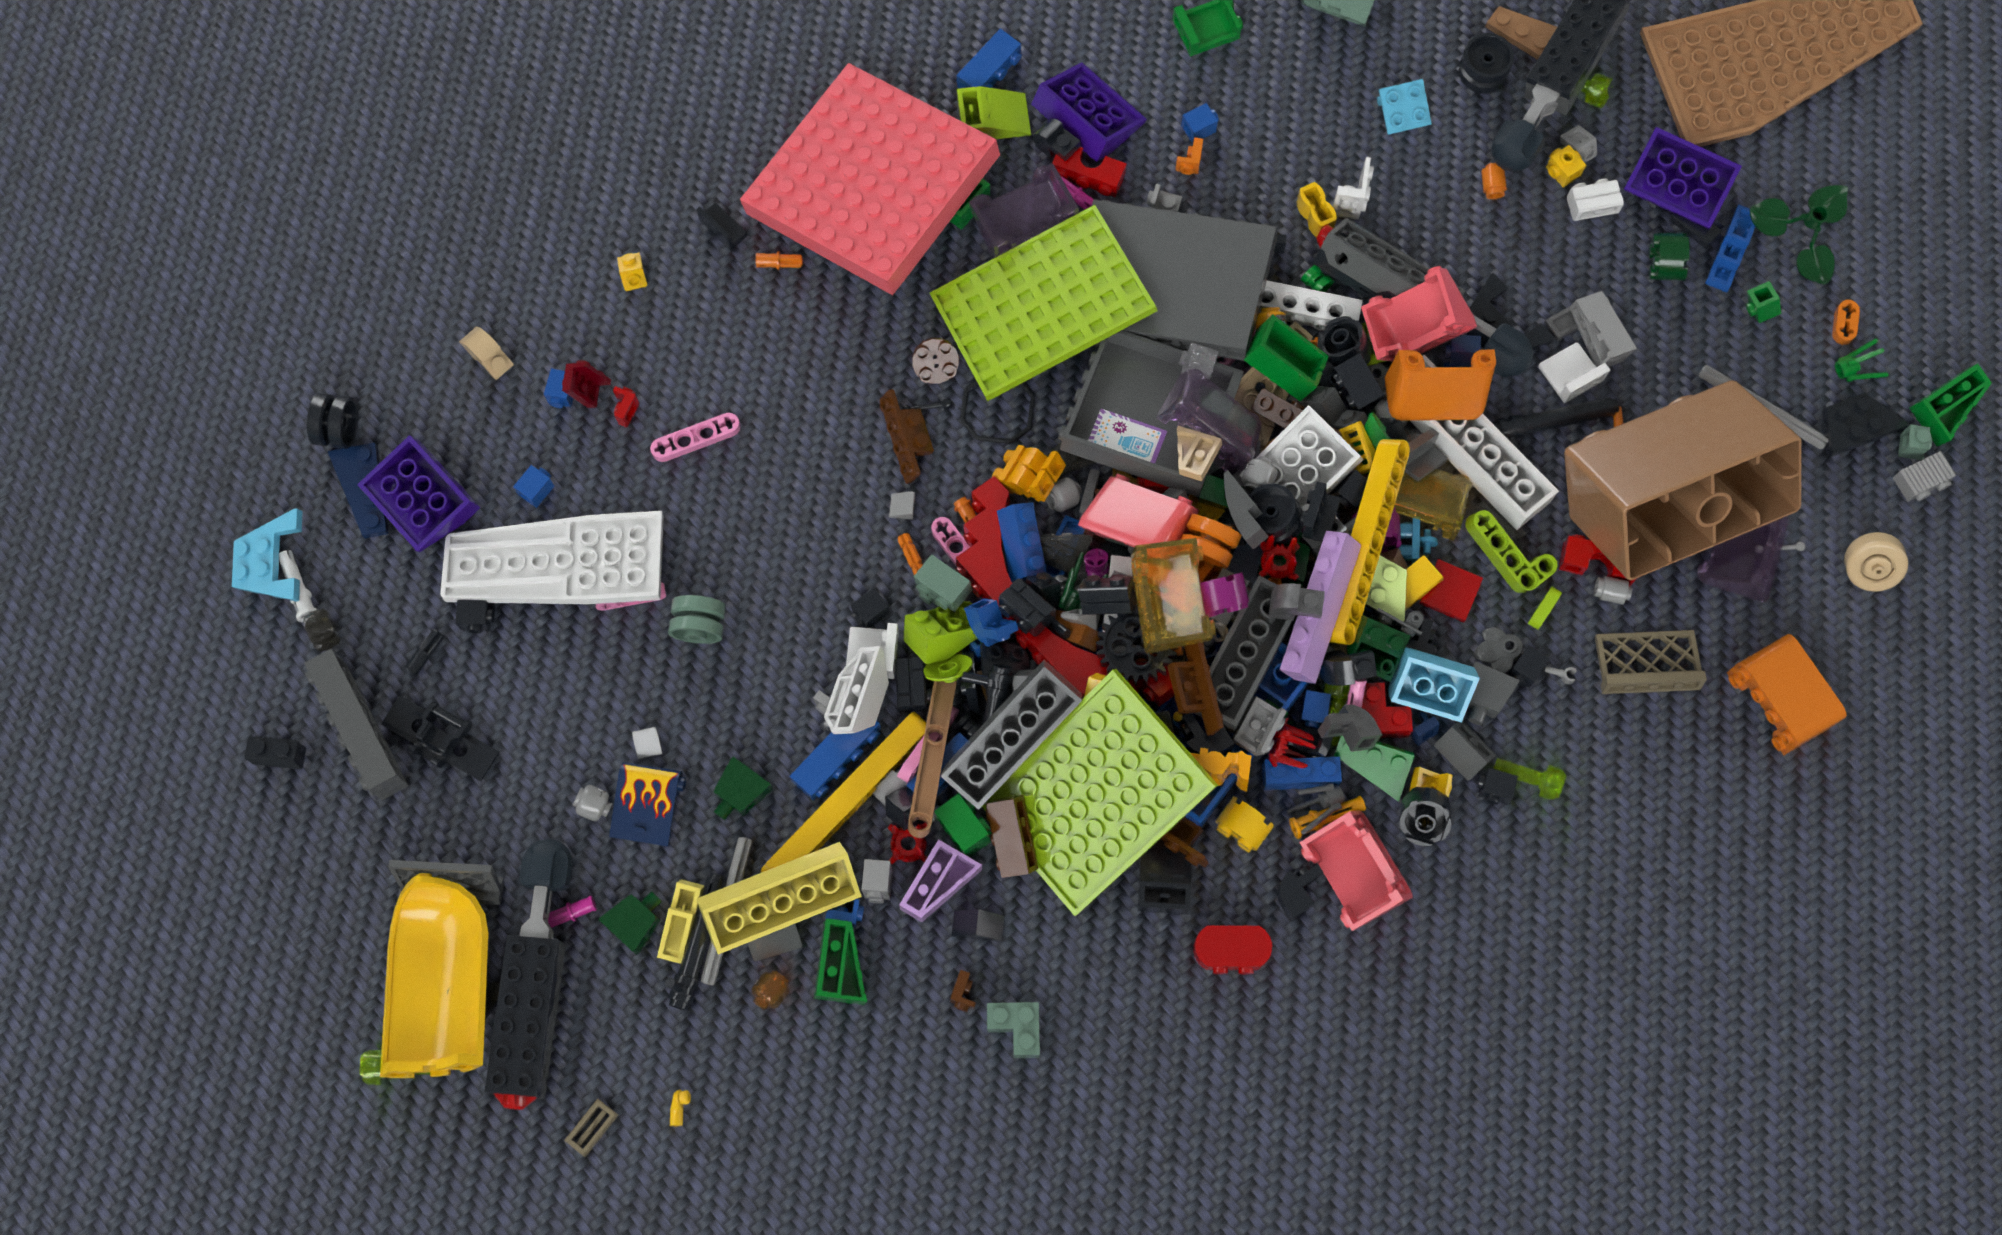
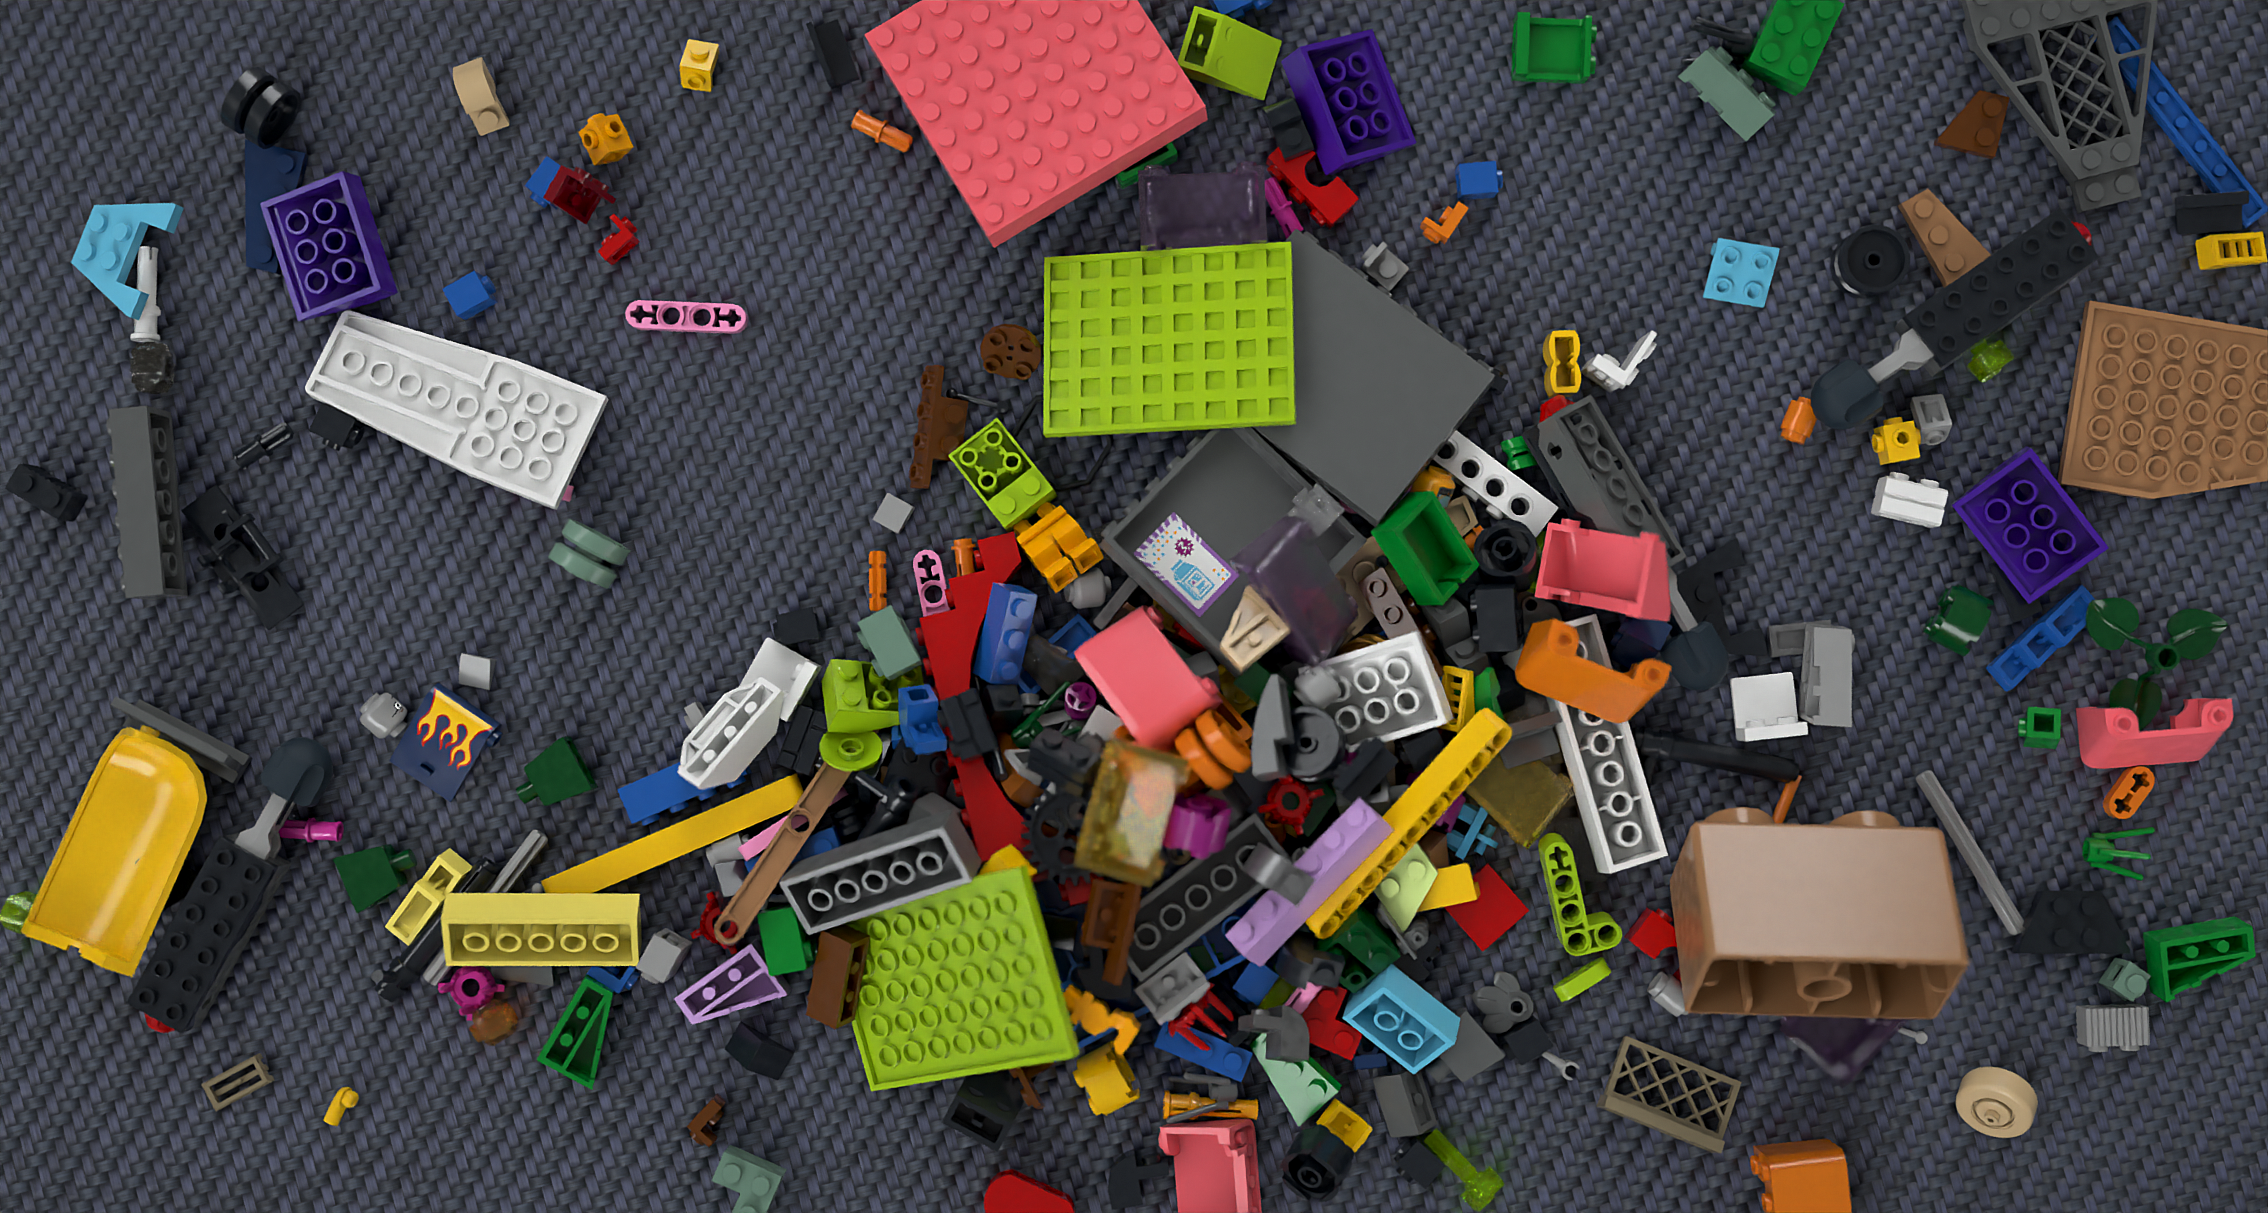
camera: 20 degrees right, 15 degrees up
none -> dark pink piece [438,966,505,1021]
none -> light orange brick [578,113,634,166]
none -> lime slope [948,418,1058,533]
none -> coral windscreen [2076,698,2233,769]

